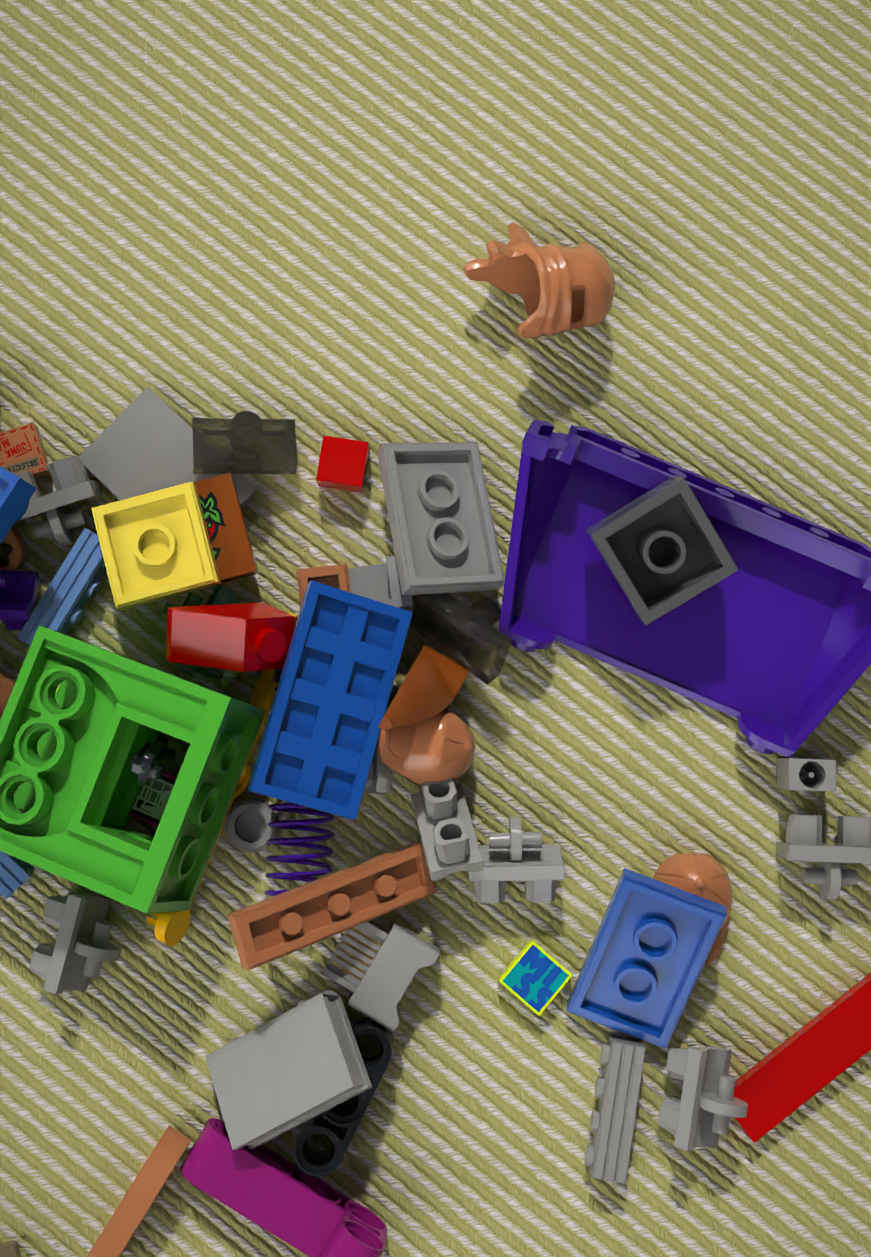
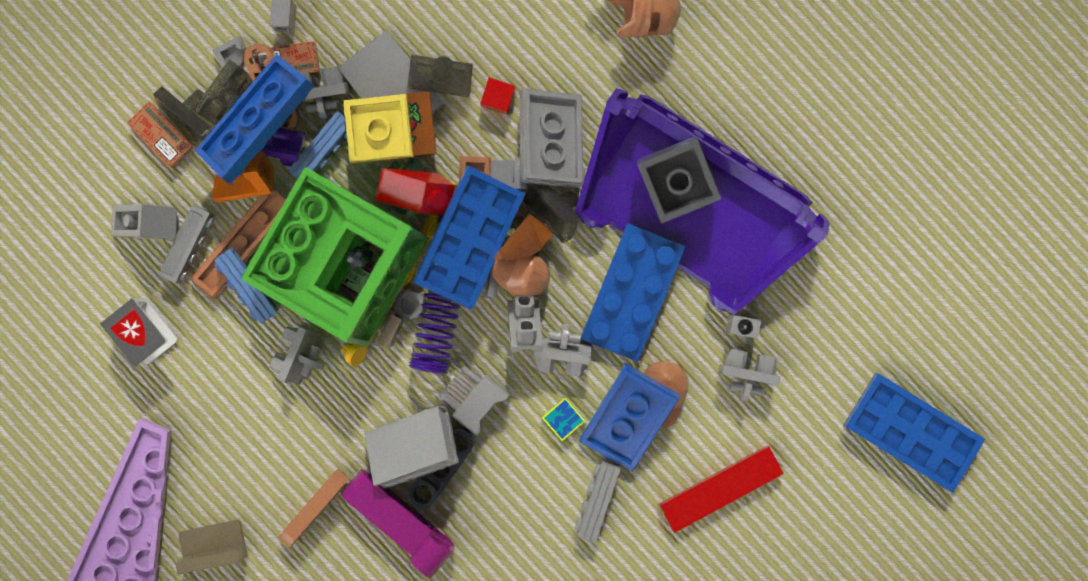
camera: 15 degrees right, 5 degrees up
nougat tile [227,842,437,970] -> none
light grey hips [658,1046,748,1152] -> none
none -> dark tan tile [378,314,405,348]
none -> blue plate [580,223,686,362]

